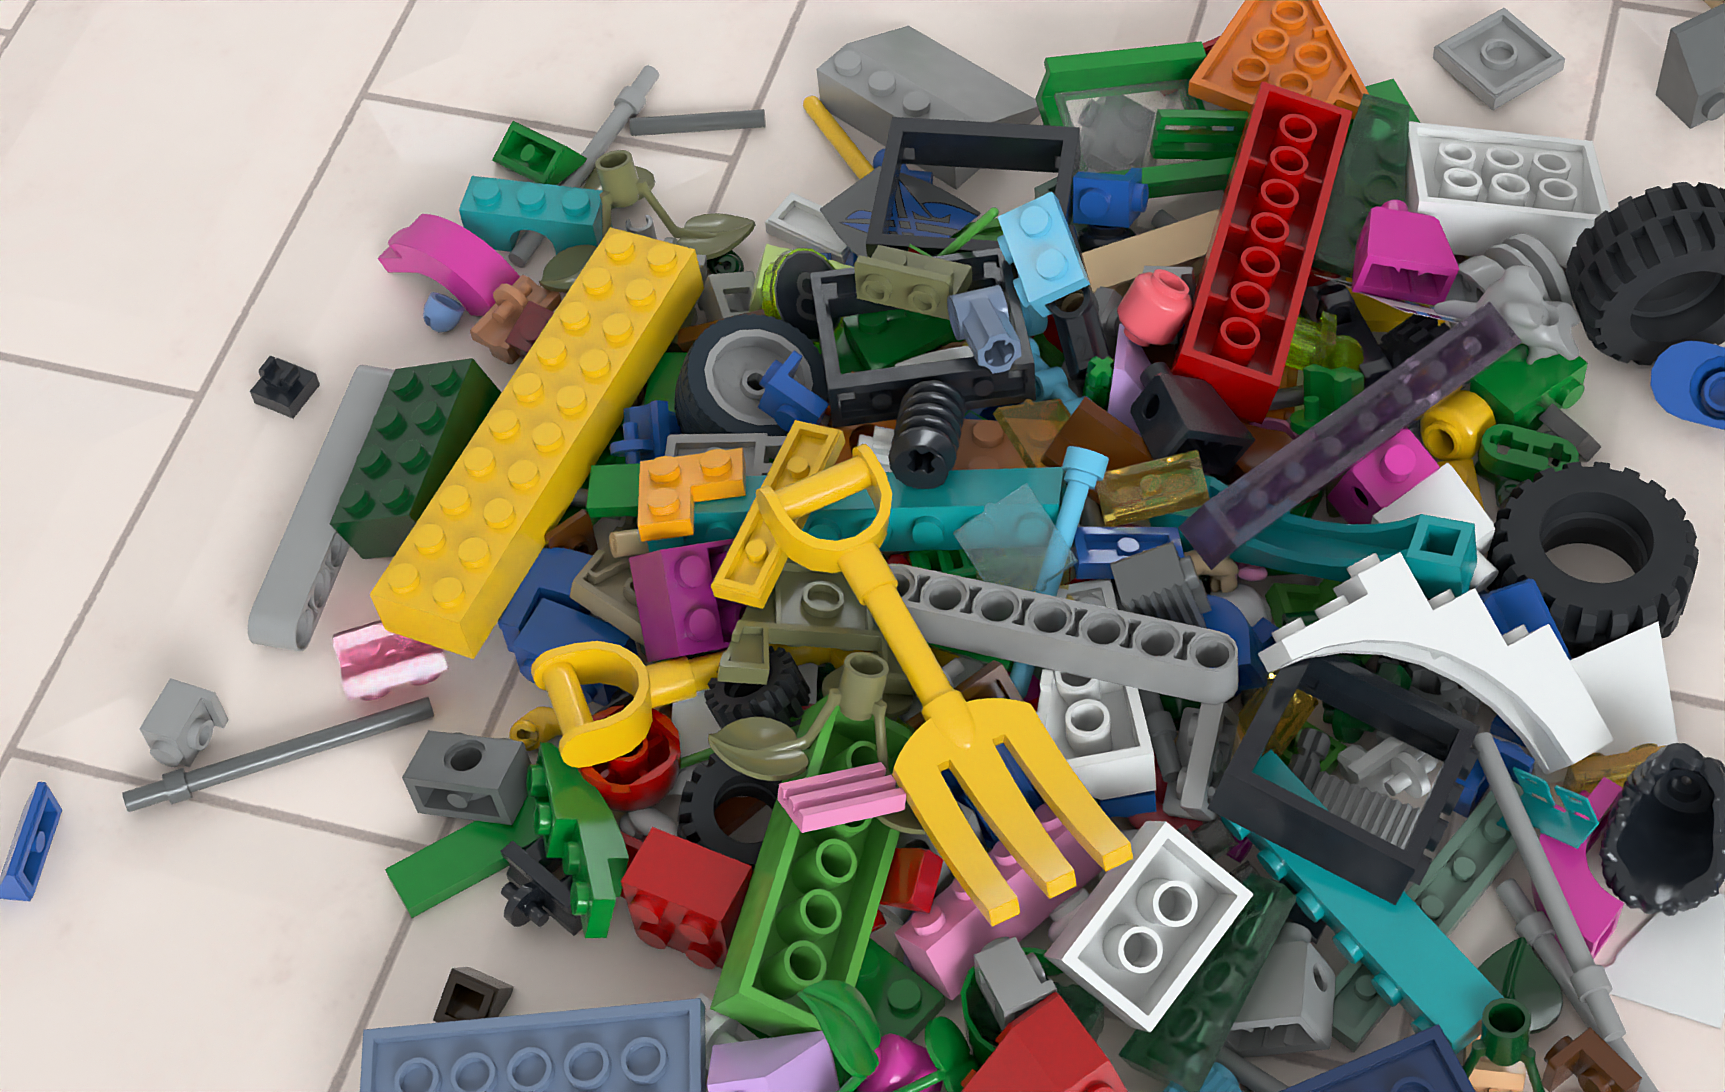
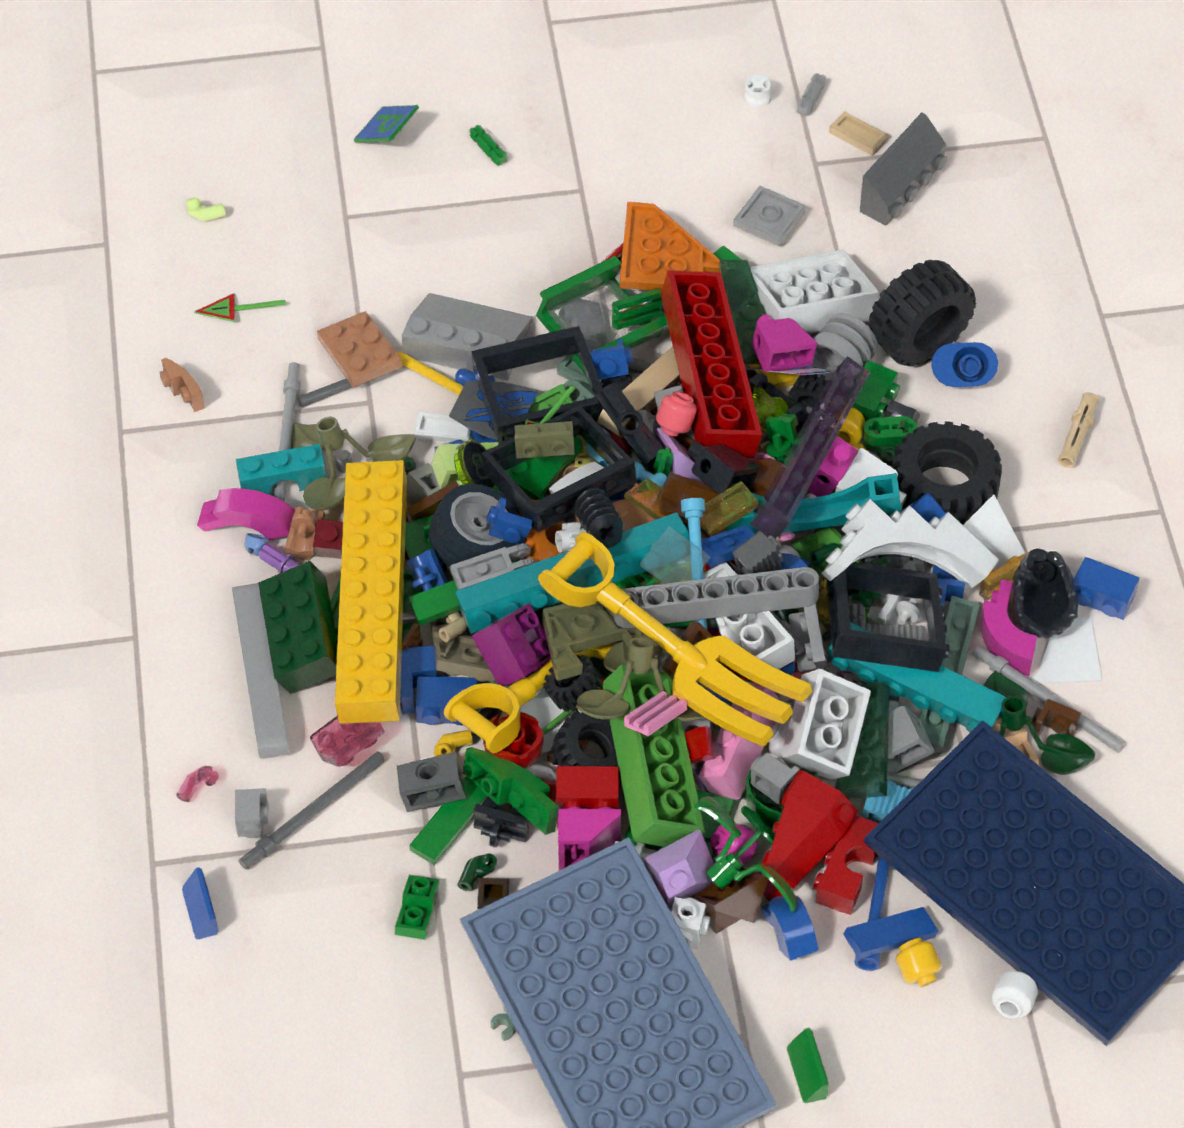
camera: 30 degrees left, 0 degrees up
black tile [250,356,320,419] -> none
green slope [492,121,587,185] -> none
light orange plate [637,448,746,542] -> none
yellow tile [711,420,846,609] -> none
sand blue piece [947,285,1021,374] -> none
medium azure bracket [997,191,1090,318] -> none
light grey animal [1434,265,1580,365] -> none
light grey bar [1472,732,1626,1042] -> none
teal piece [1496,767,1599,849] -> none
none -> nougat slope [159,358,205,412]
none -> clear pink arm [176,765,219,802]
none -> medium lavender axle [259,544,301,574]
none -> nougat plate [317,311,402,388]
none -> green slope [395,875,439,940]
none -> dark green arm [457,853,498,891]
none -> dark pink slope [558,807,621,871]

